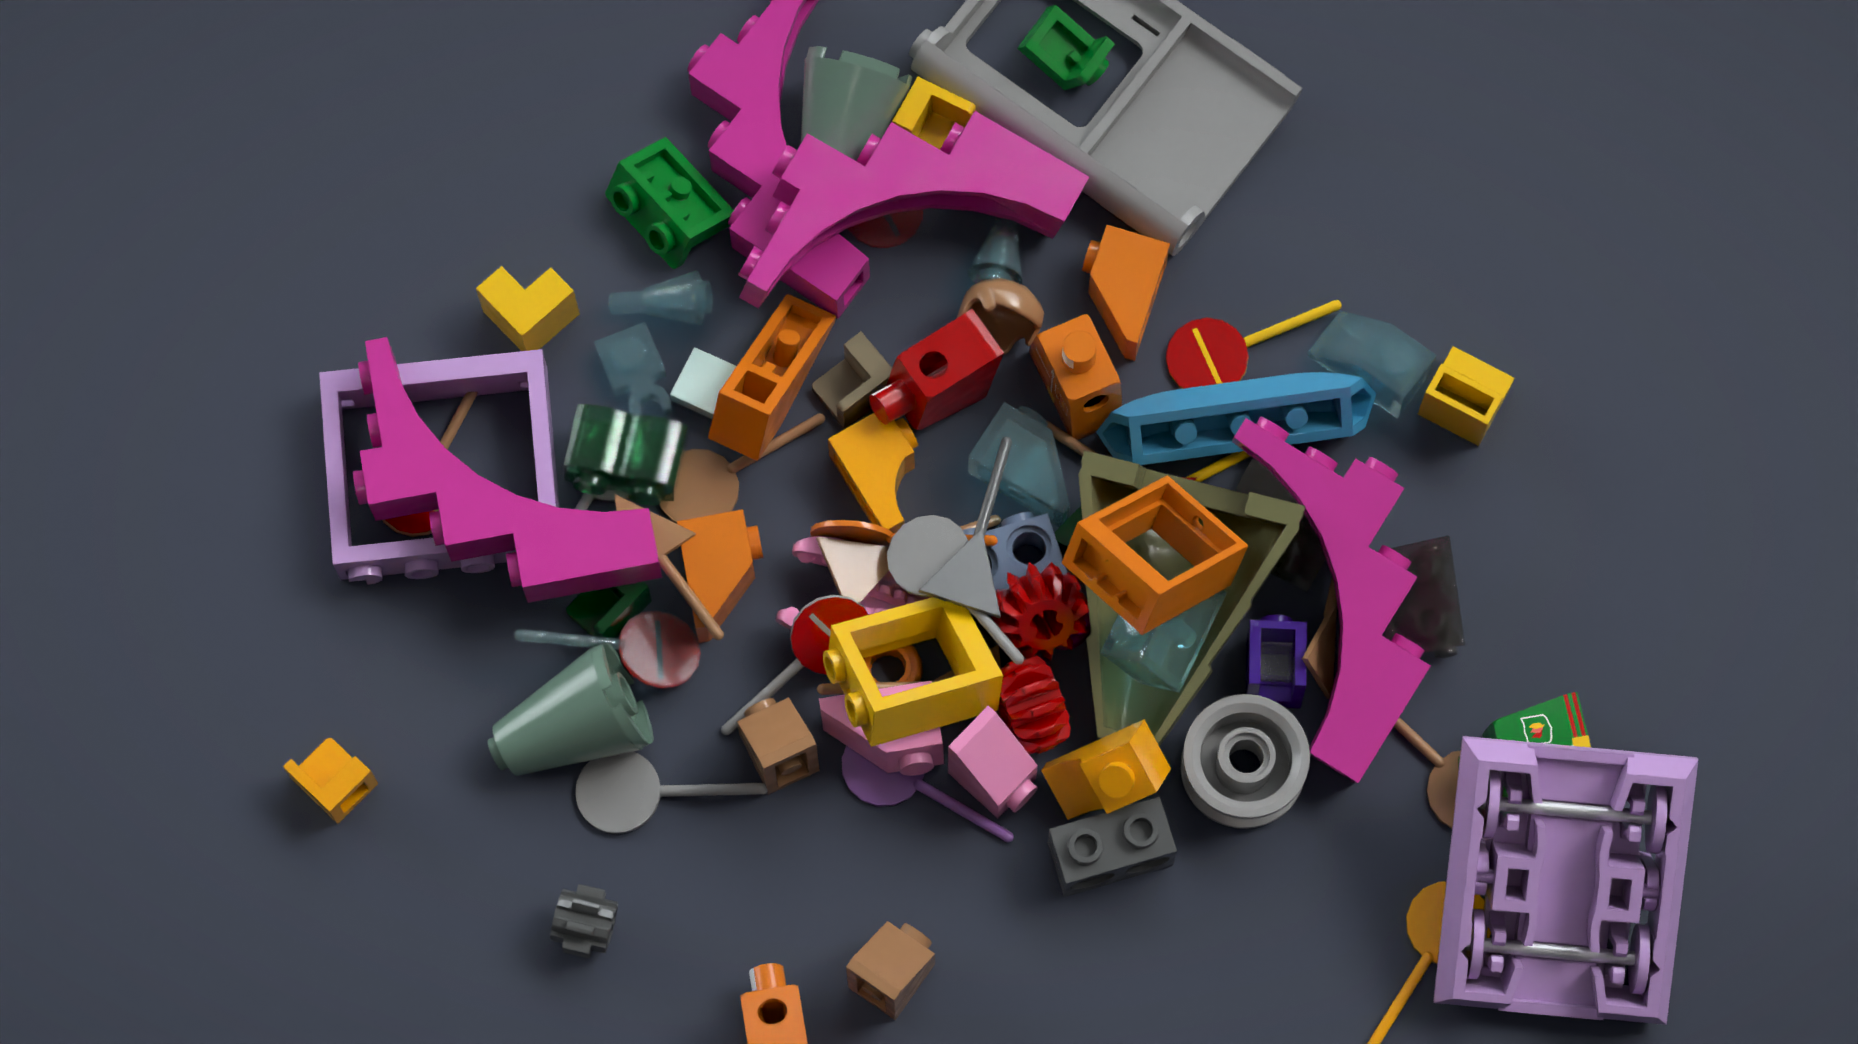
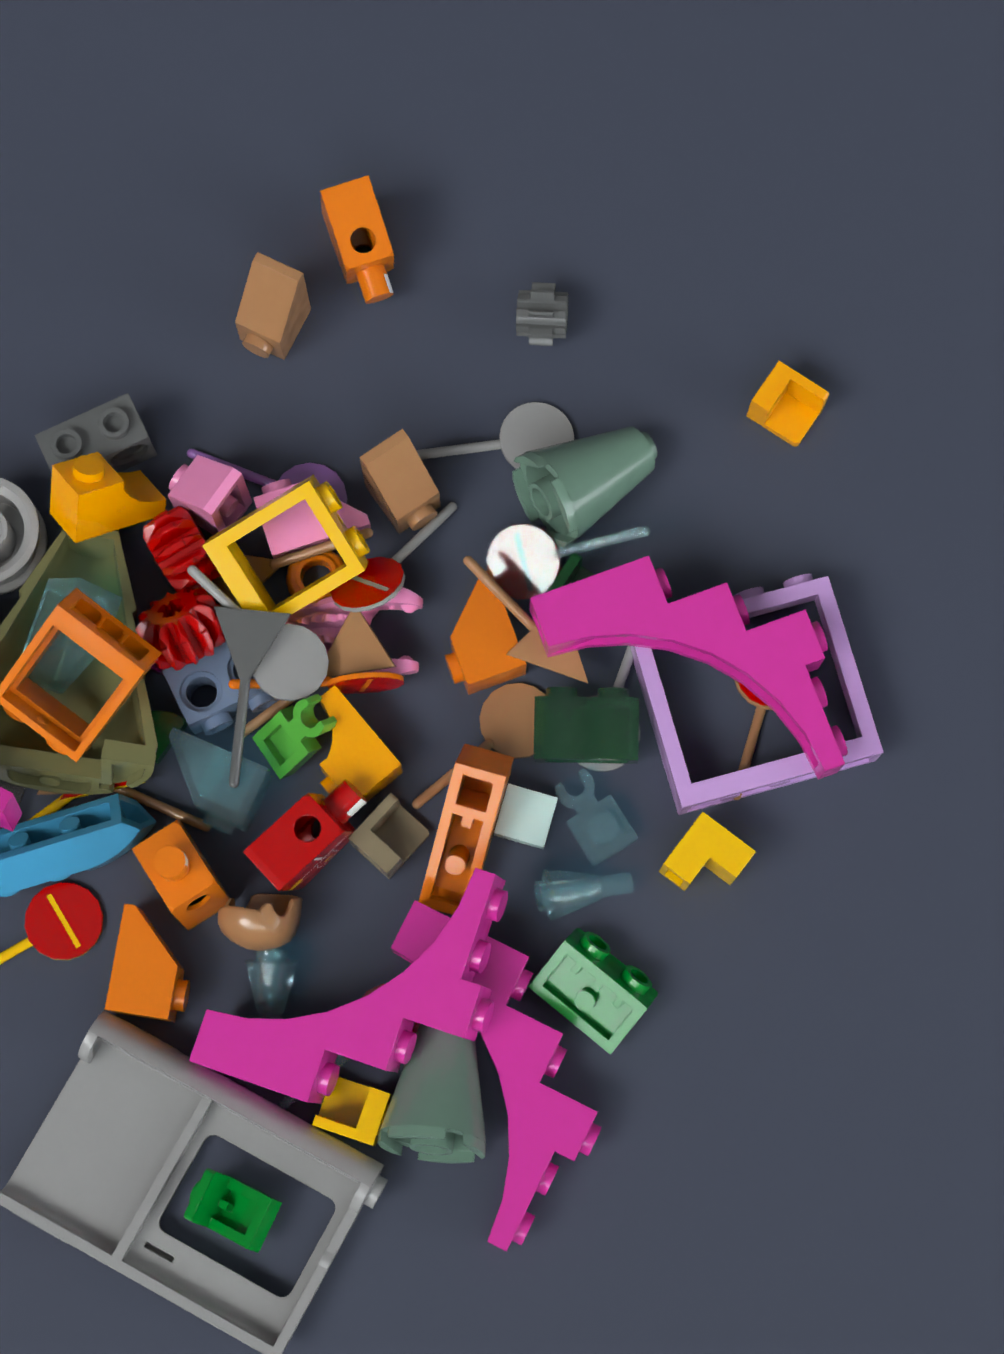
camera: 170 degrees right, 5 degrees up
none -> bright green plate [252,694,337,780]

